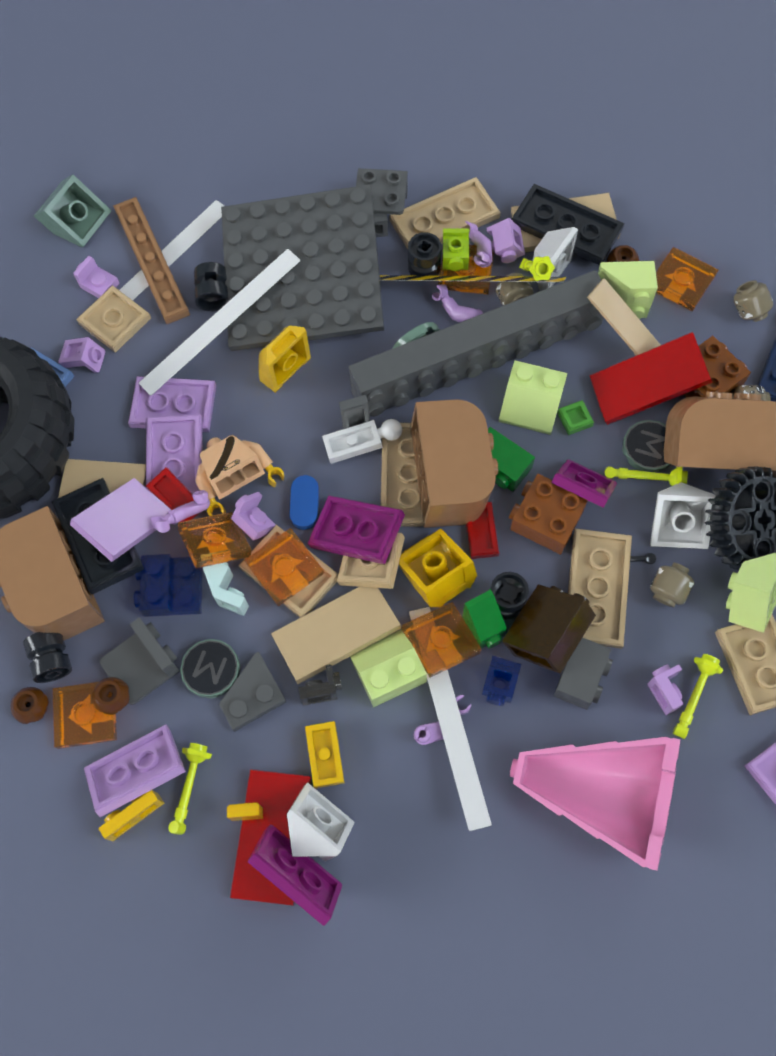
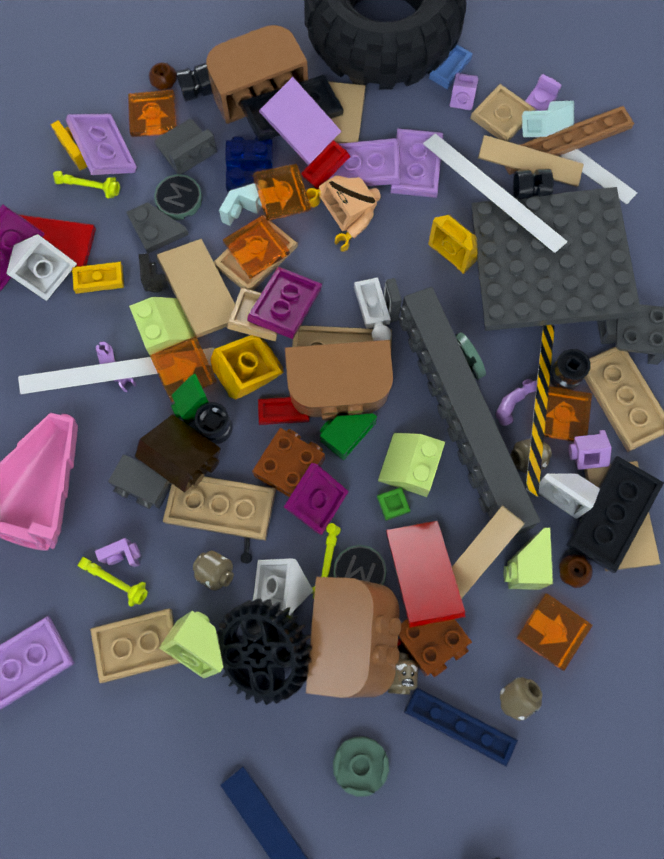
camera: 90 degrees right, 5 degrees up
sand green slope [34,174,112,247] -> none
reddish brown plate [92,677,130,715] -> none
lavender arm [150,490,210,533] -> none
yellow tile [227,803,263,821] -> none
lavender bracket [231,492,276,541] -> none
blue tile [290,475,319,530] -> none
lime brick [443,228,469,271] -> none
lavender arm [465,221,492,268] -> none
clear blue brick [482,655,521,706] -> none
neon yellow piece [519,256,555,281] -> none
none -> tan piece [478,135,584,187]
none -> light aqua slope [522,101,574,137]

